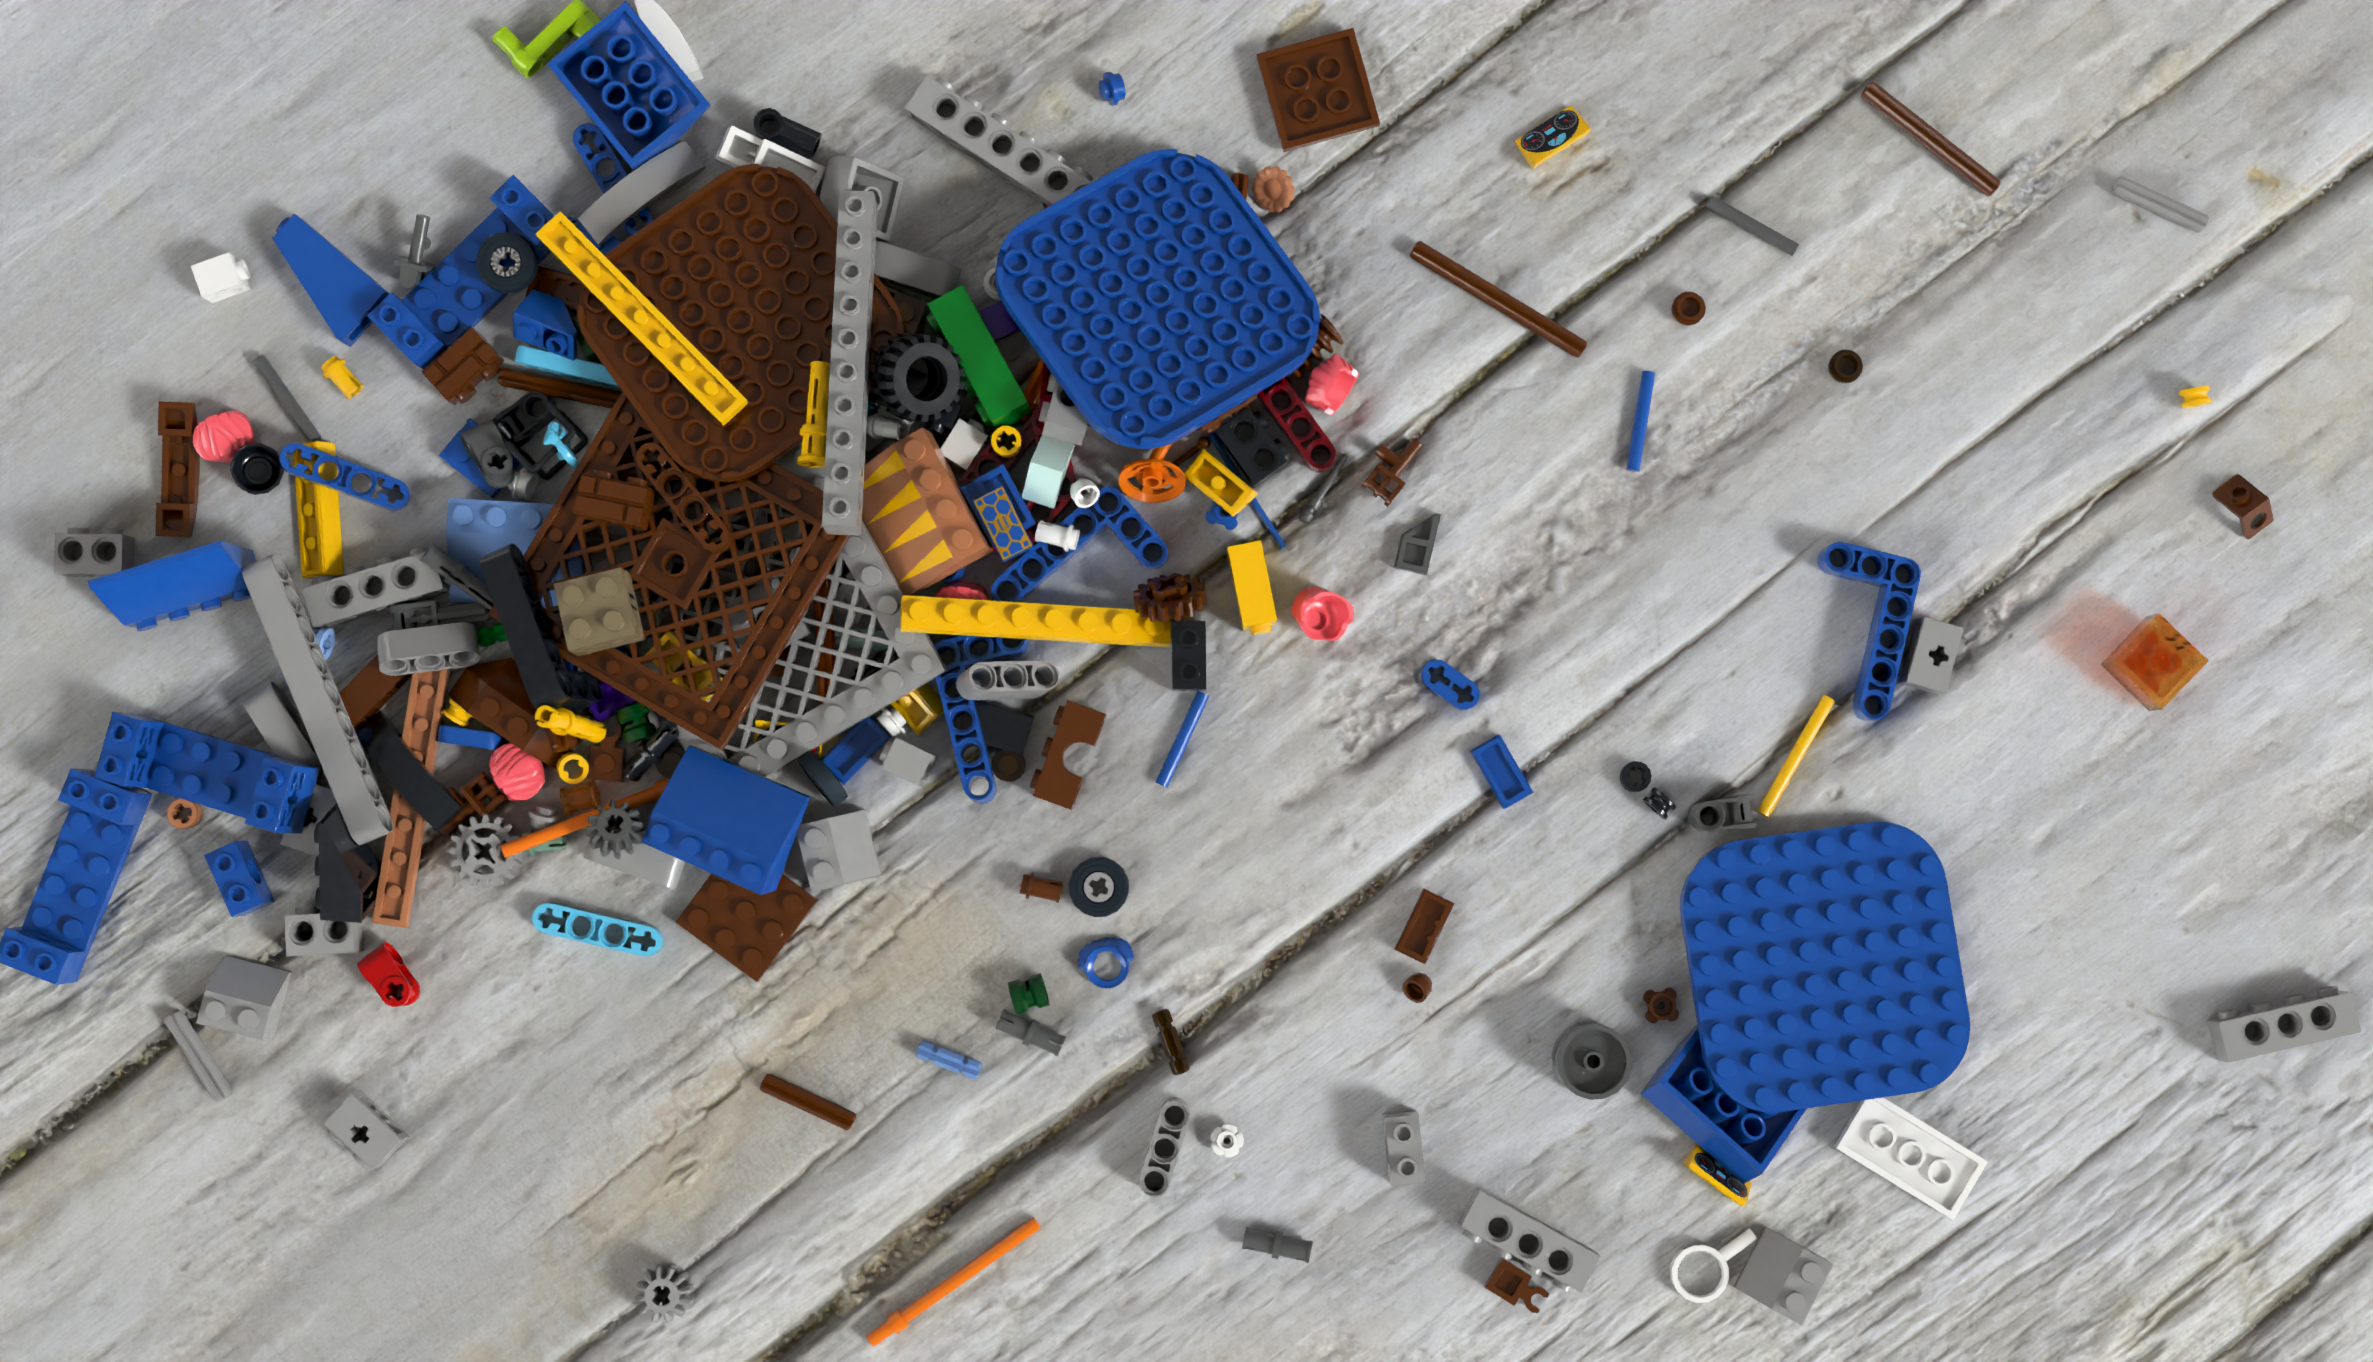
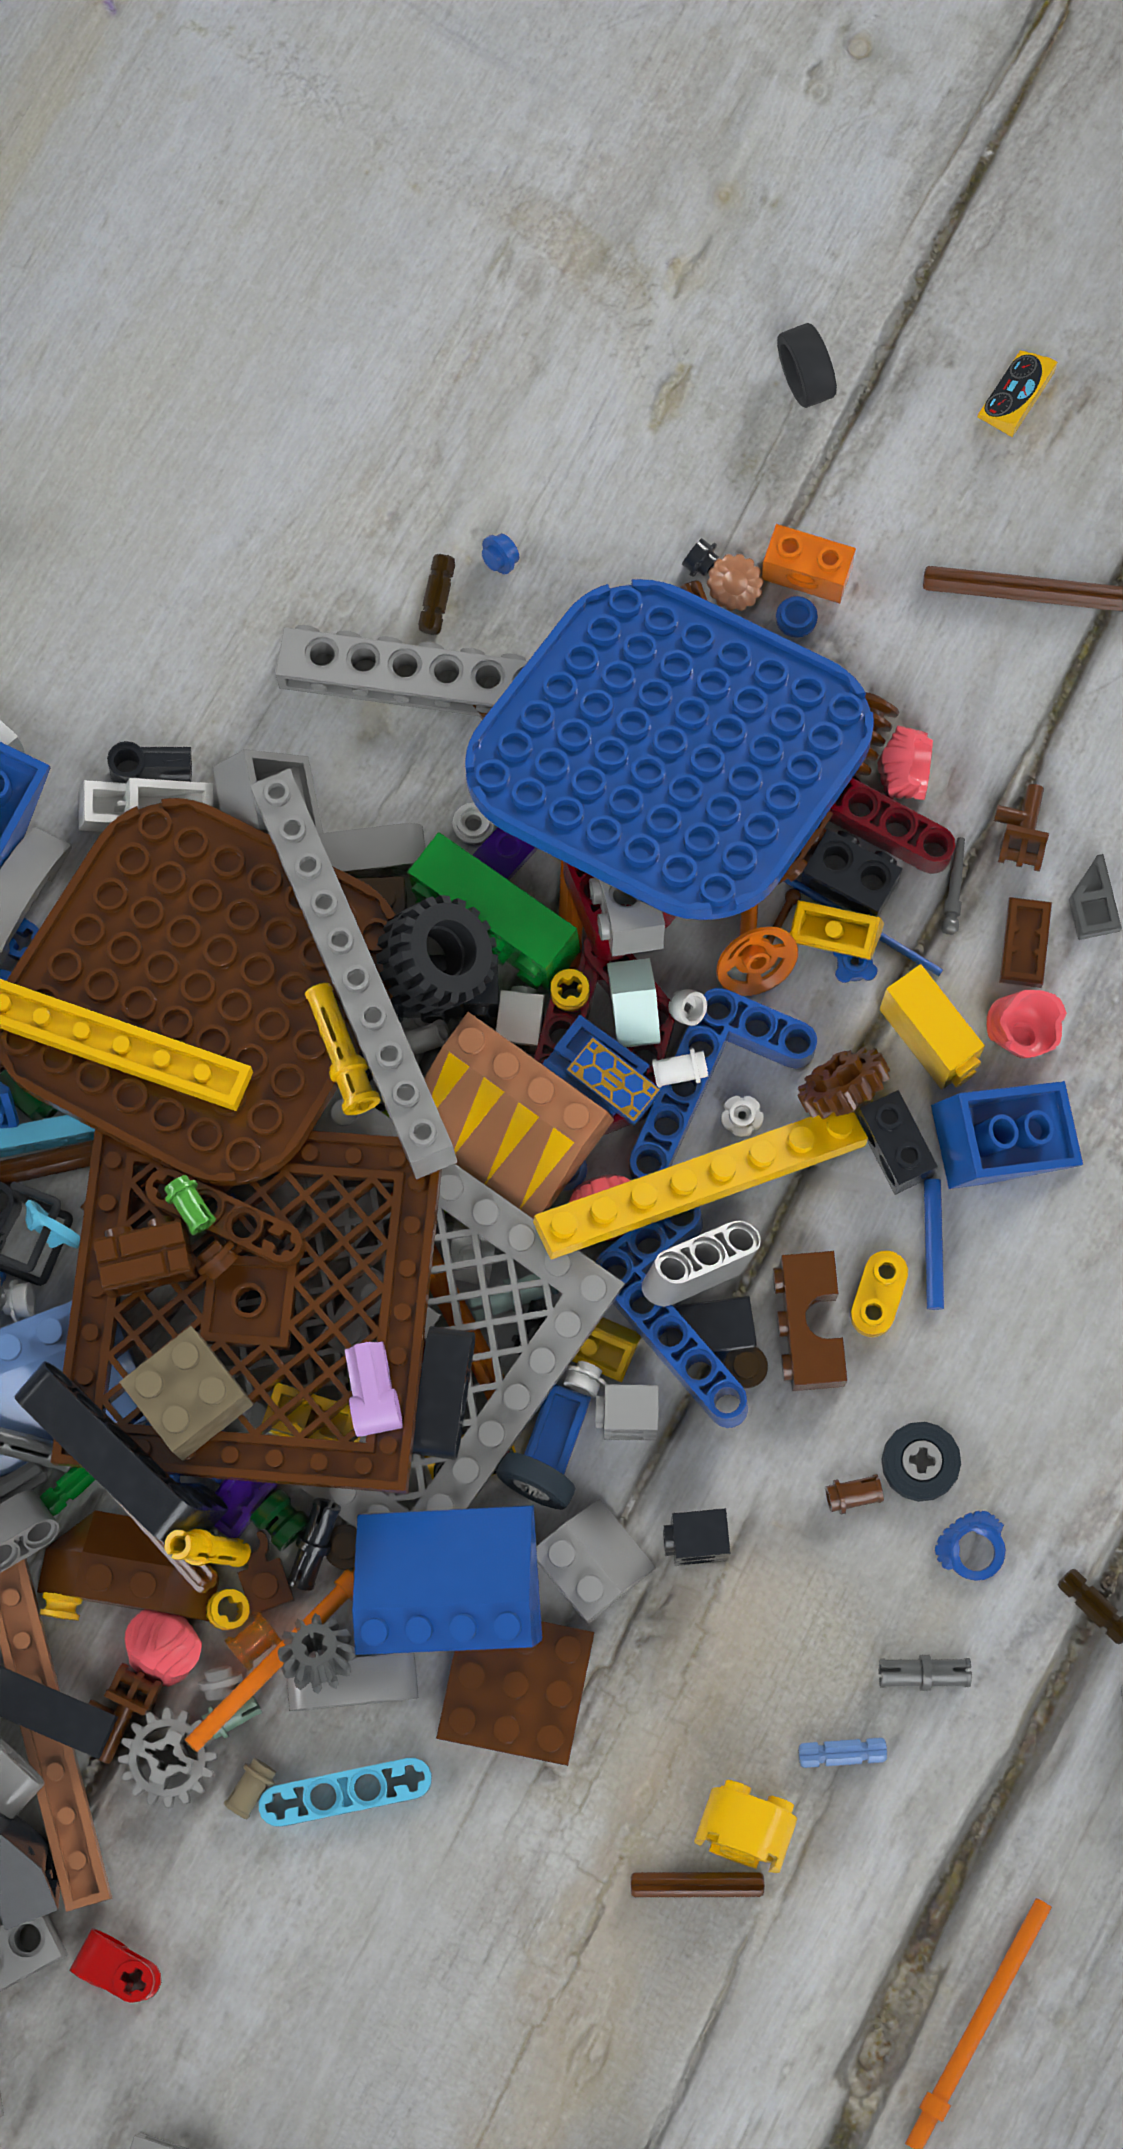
camera: 25 degrees left, 10 degrees down
blue beam [437,725,503,750] -> none
dark green wheel [1008,973,1050,1015] -> none
reddish brown plate [1256,28,1380,153] -> none
none -> bright green pin [164,1175,216,1235]
none -> reddish brown plate [196,1240,238,1281]
none -> dark tan pin [223,1758,276,1819]
none -> lavender piece [345,1342,403,1437]
none -> black beam [412,1326,475,1460]
none -> dark brown axle [418,554,455,635]
none -> black brick [663,1508,731,1566]
none -> black plate [682,538,719,577]
none -> yellow brick [694,1780,798,1873]
none -> white plate [721,1096,764,1137]
none -> orange brick [761,524,856,604]
none -> blue plate [776,596,818,638]
none -> black tyre [777,323,837,408]
none -> yellow plate [850,1251,908,1337]
none -> blue slope [931,1081,1083,1189]
none -> reddish brown plate [999,897,1052,988]

